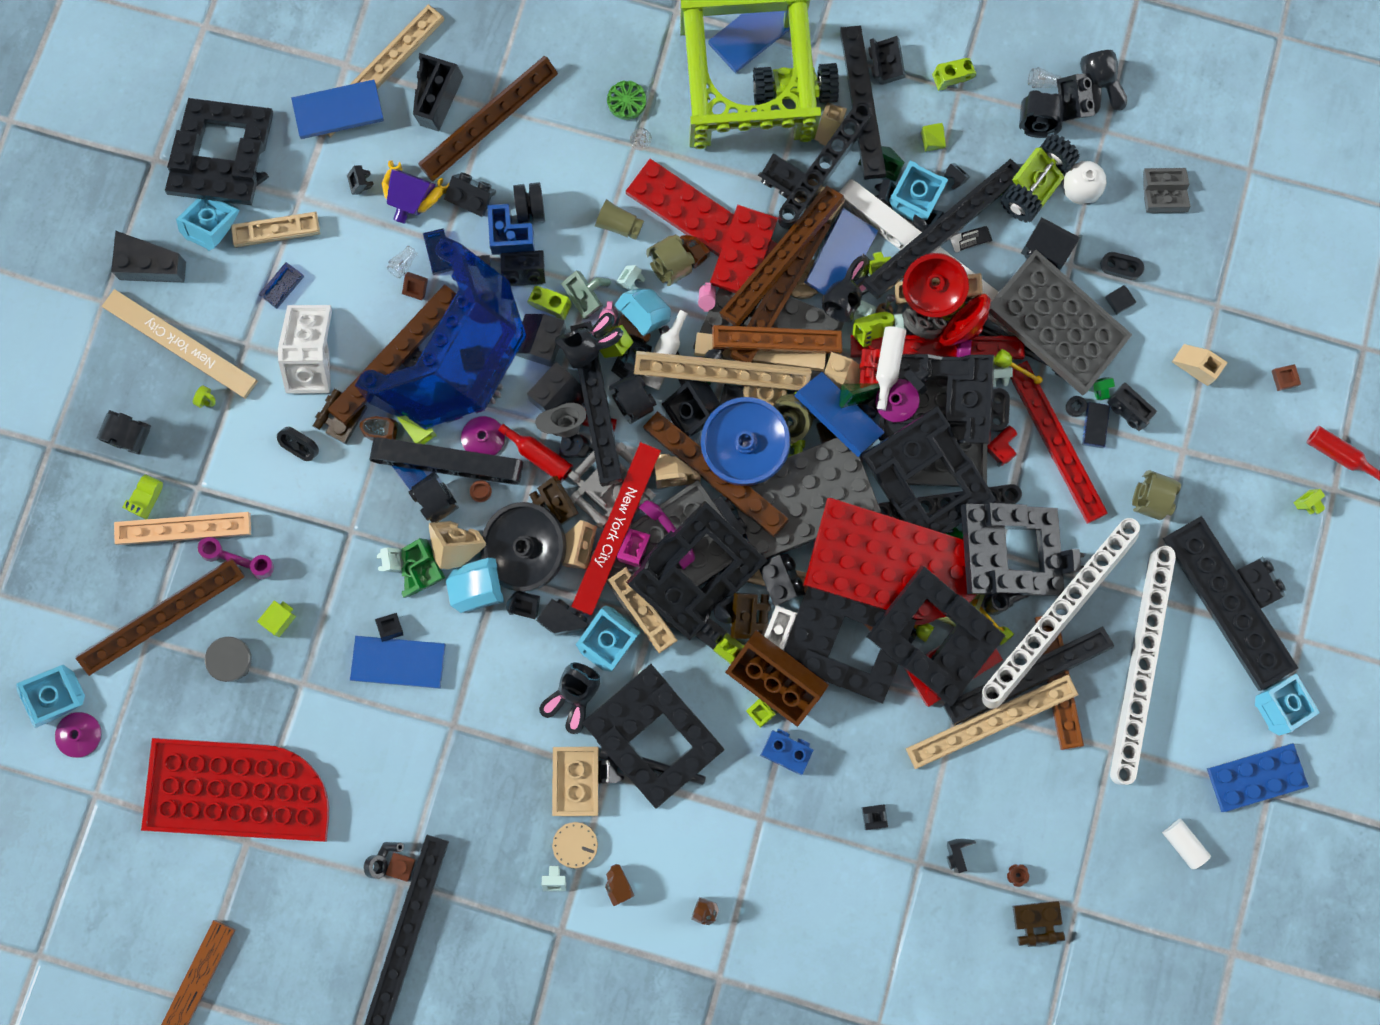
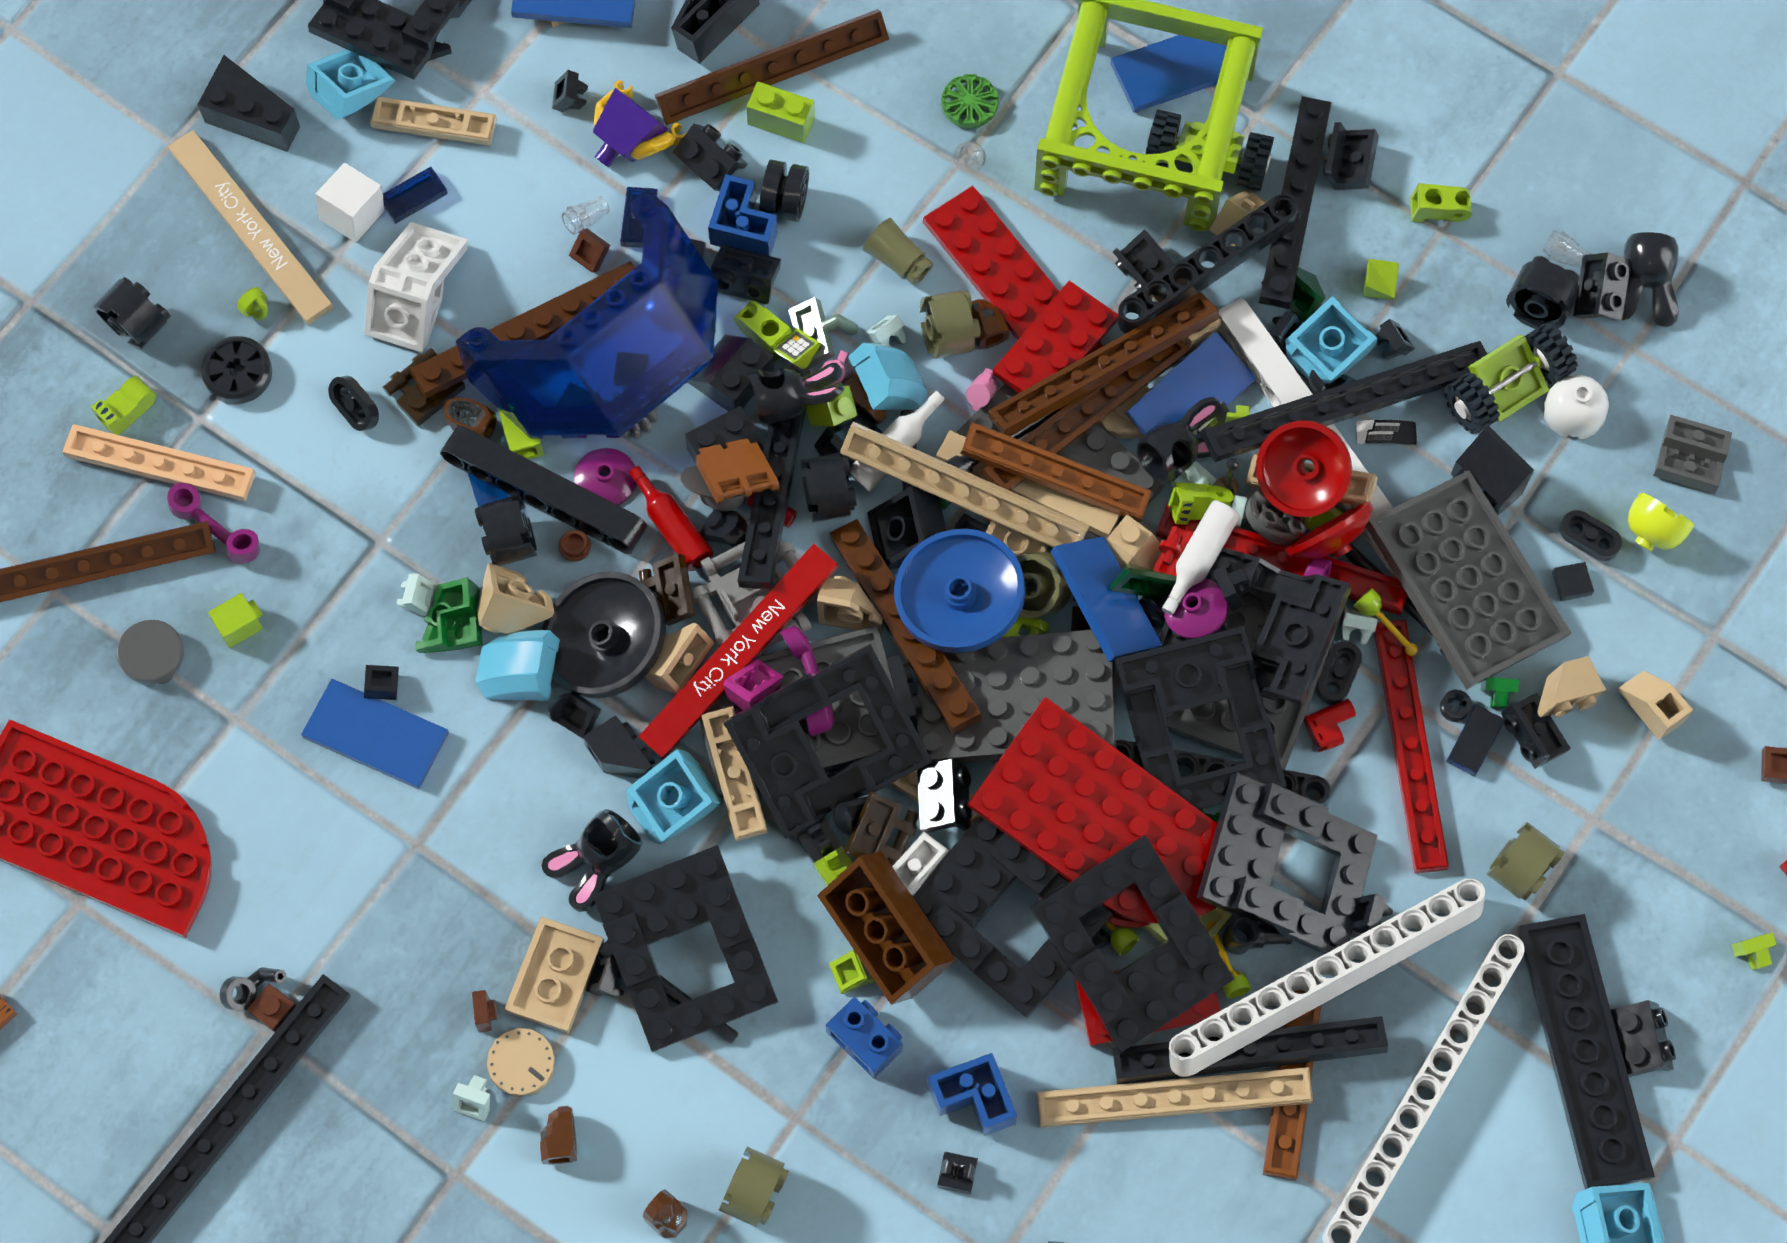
camera: 25 degrees right, 10 degrees down
none -> black wheel [201,336,272,404]
none -> white head [315,163,385,242]
none -> copper plate [472,990,497,1032]
none -> dark orange plate [696,438,779,503]
none -> olive brick [719,1146,789,1227]
none -> lime brick [746,81,815,143]
none -> slope [773,328,822,370]
none -> blue brick [928,1053,1017,1136]
none -> tan slope [1537,656,1606,718]
none -> neon yellow cylinder [1628,493,1695,552]

